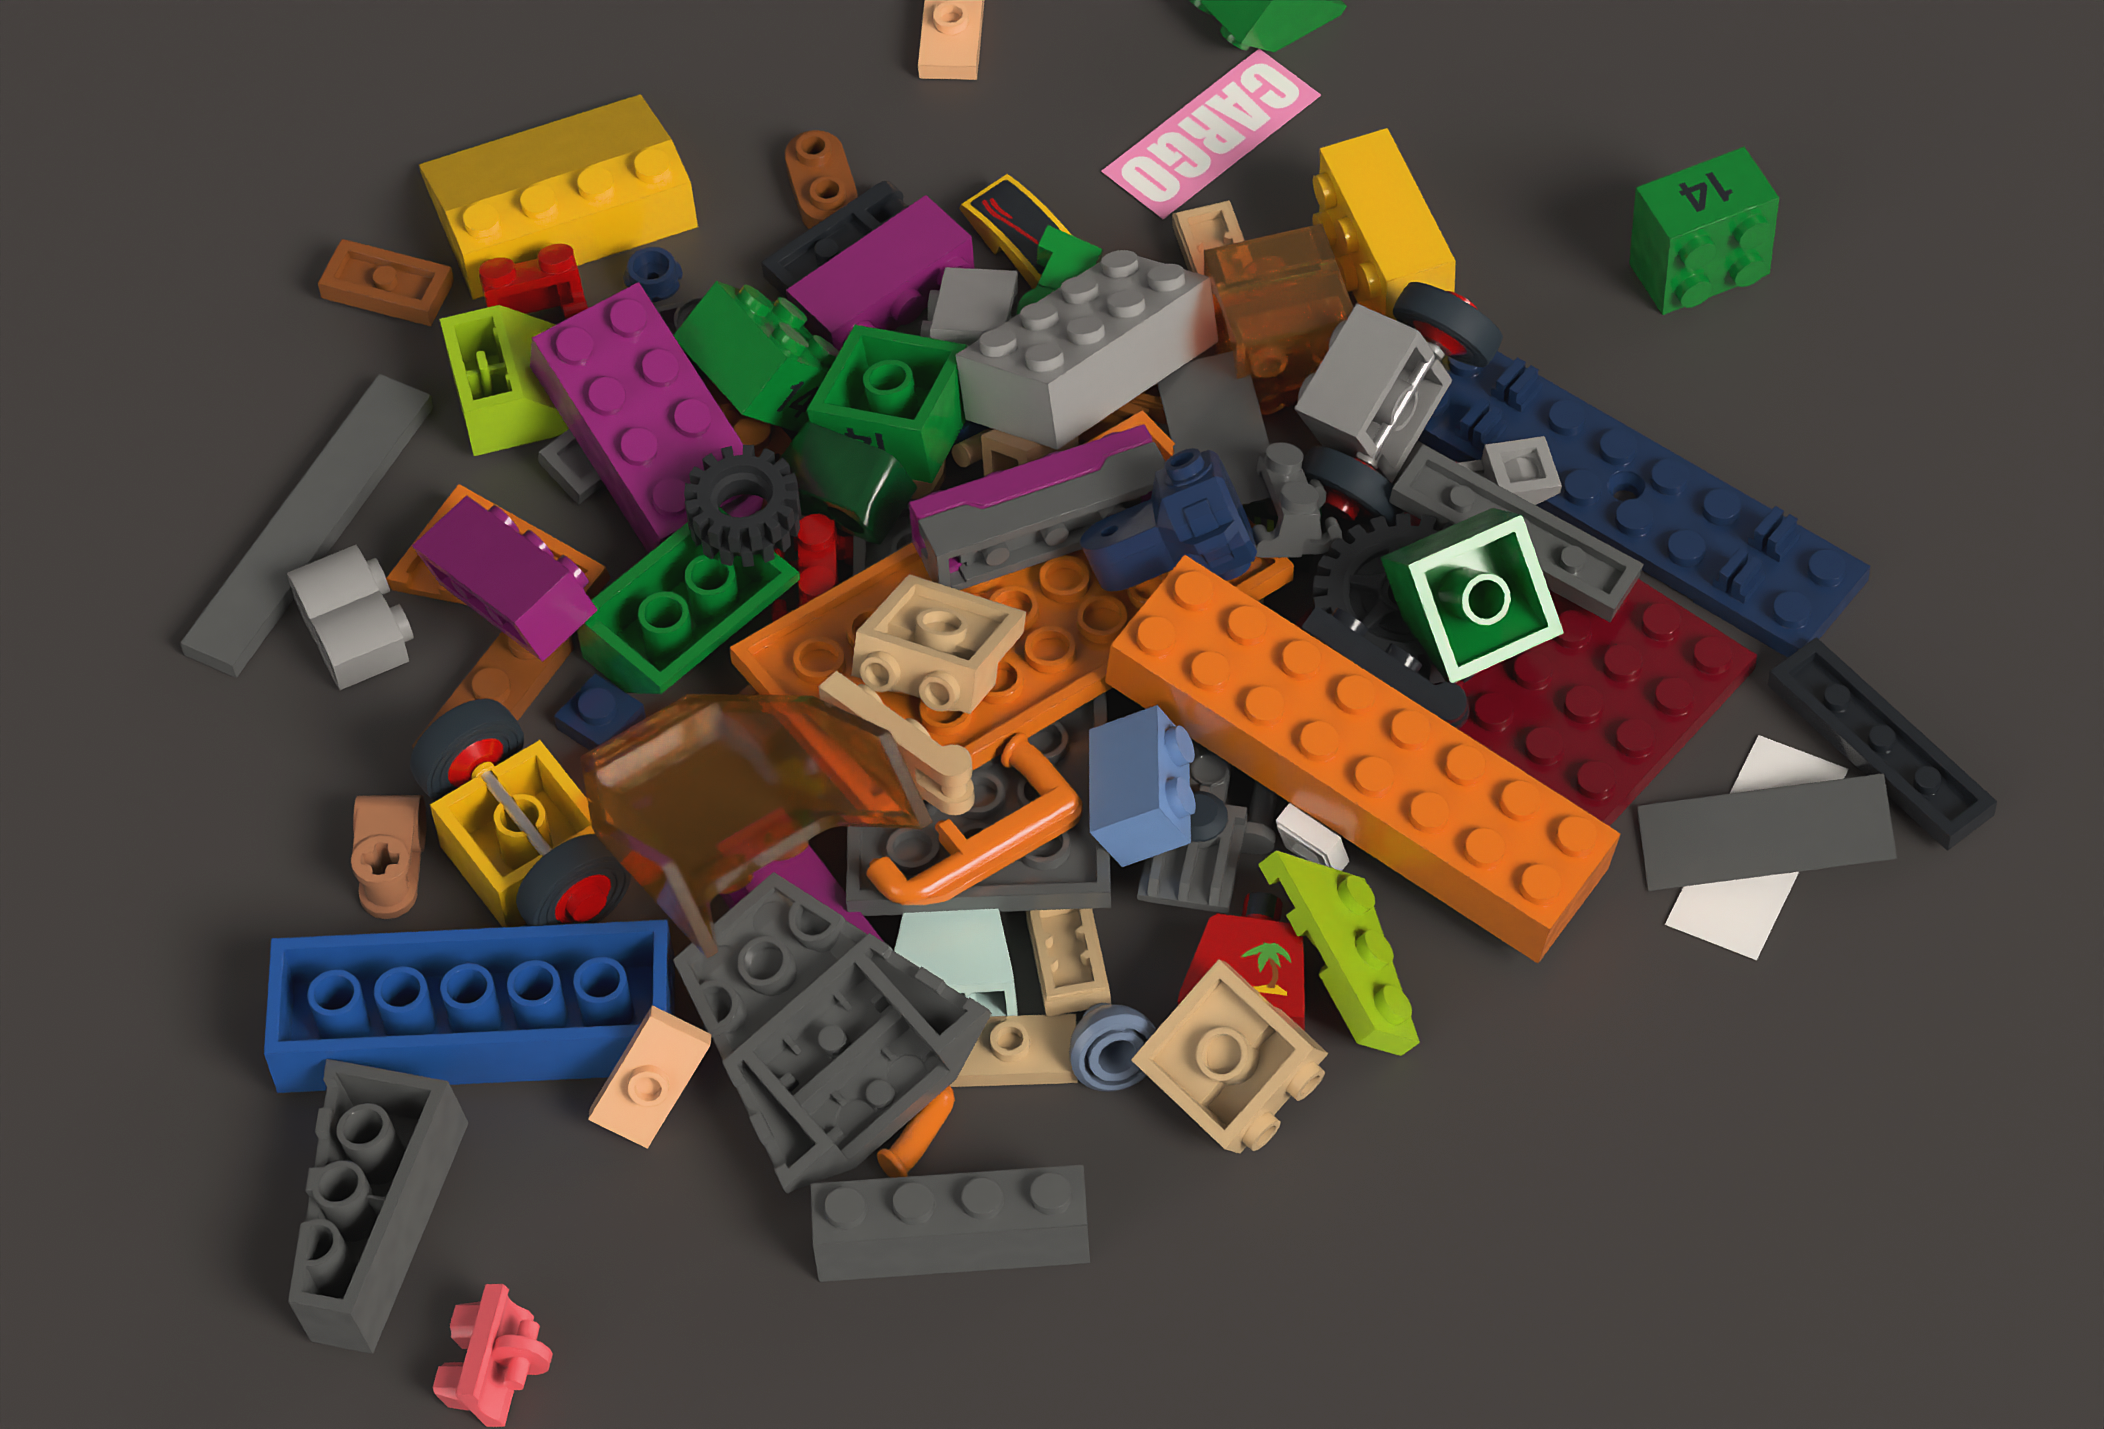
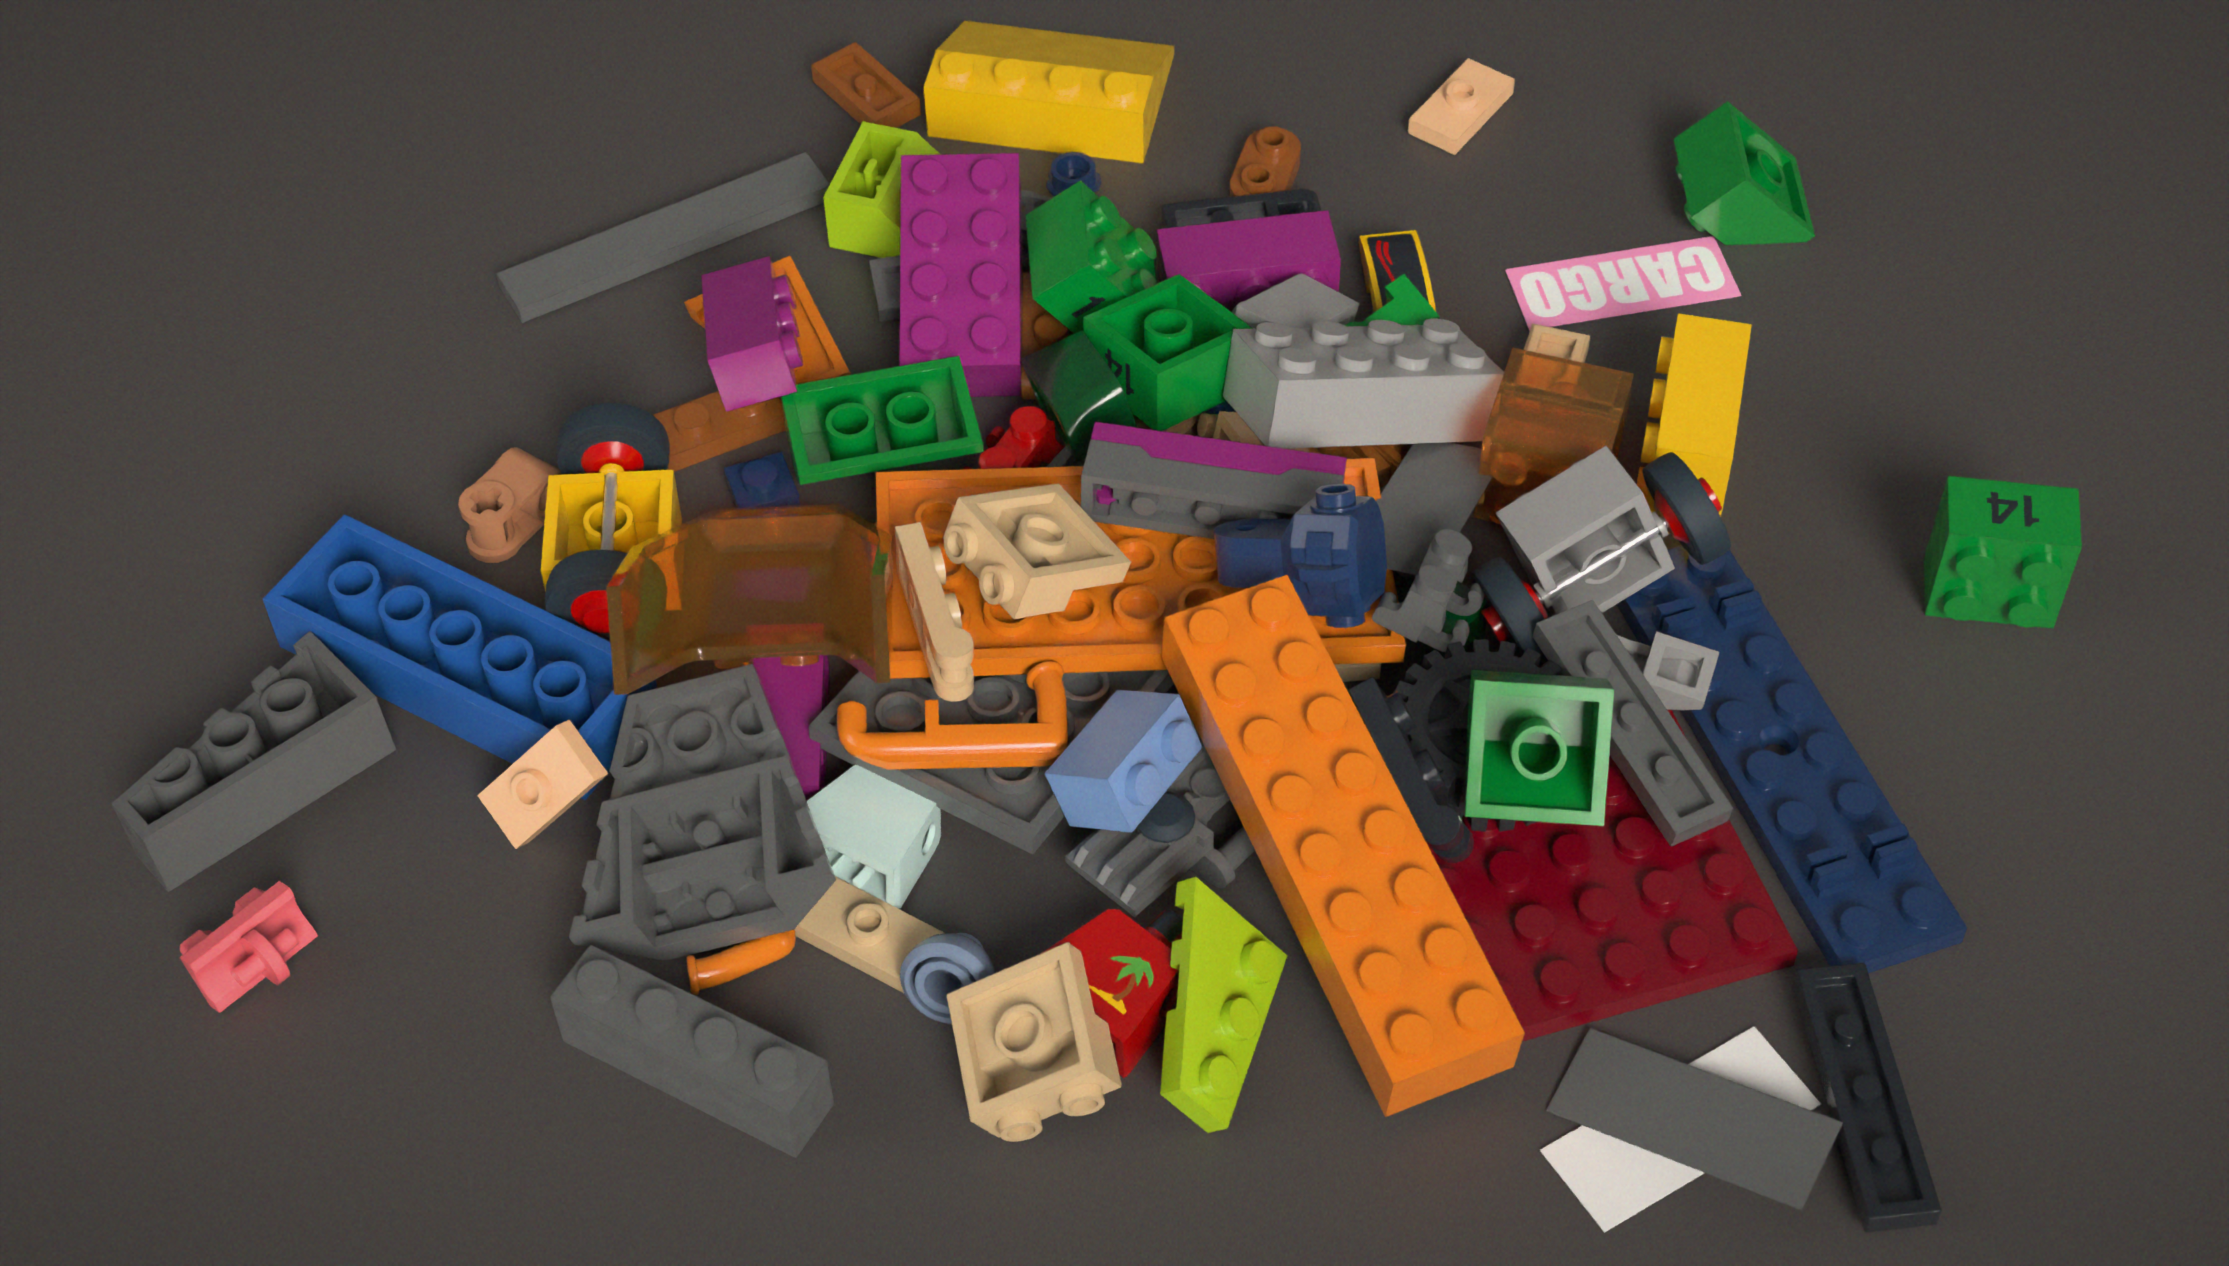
camera: 30 degrees right, 5 degrees down
light grey brick [287,545,414,690] -> none
red piece [479,243,588,319] -> none
black tyre [684,445,801,567] -> none
tan plate [1025,908,1111,1017] -> none
white tile [1276,803,1349,871] -> none

